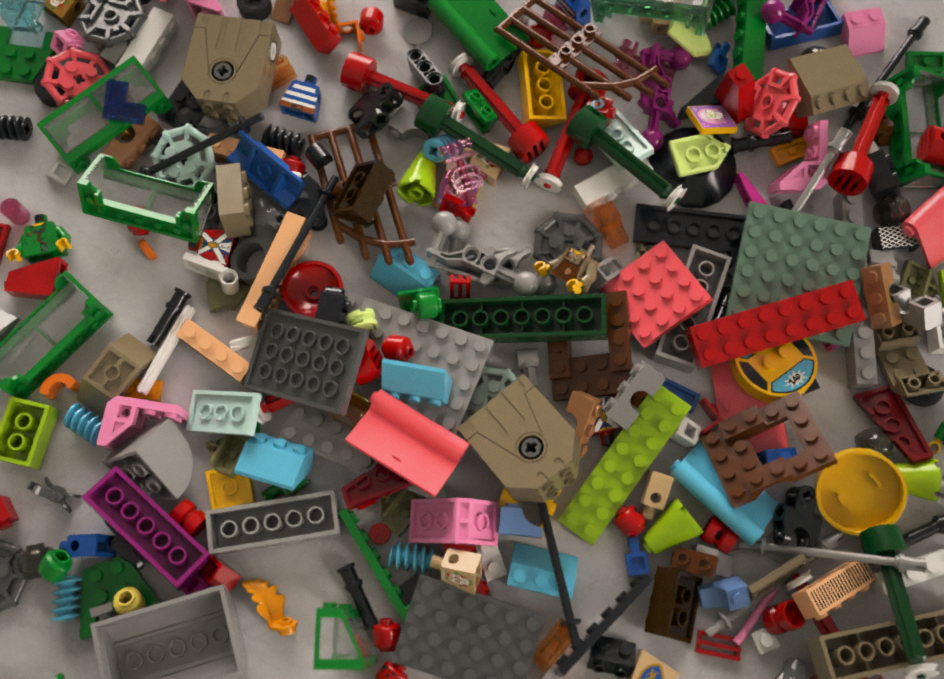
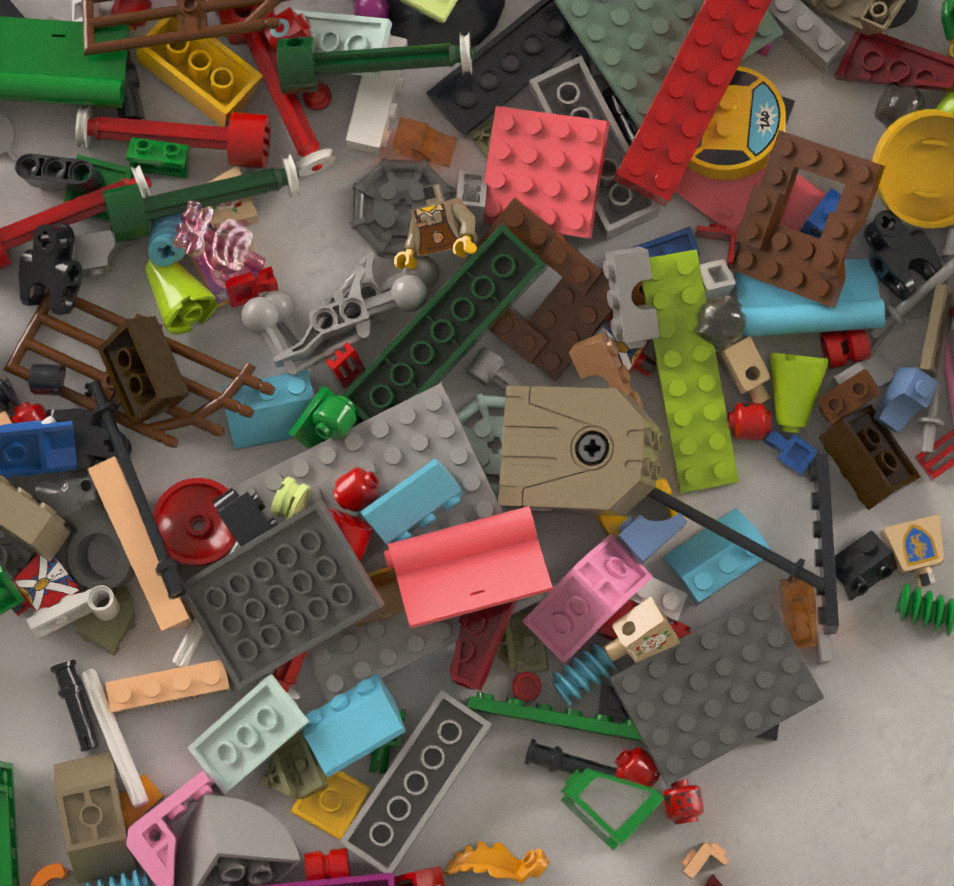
camera: 45 degrees left, 5 degrees up
none -> clear smoke piece [693,295,747,350]

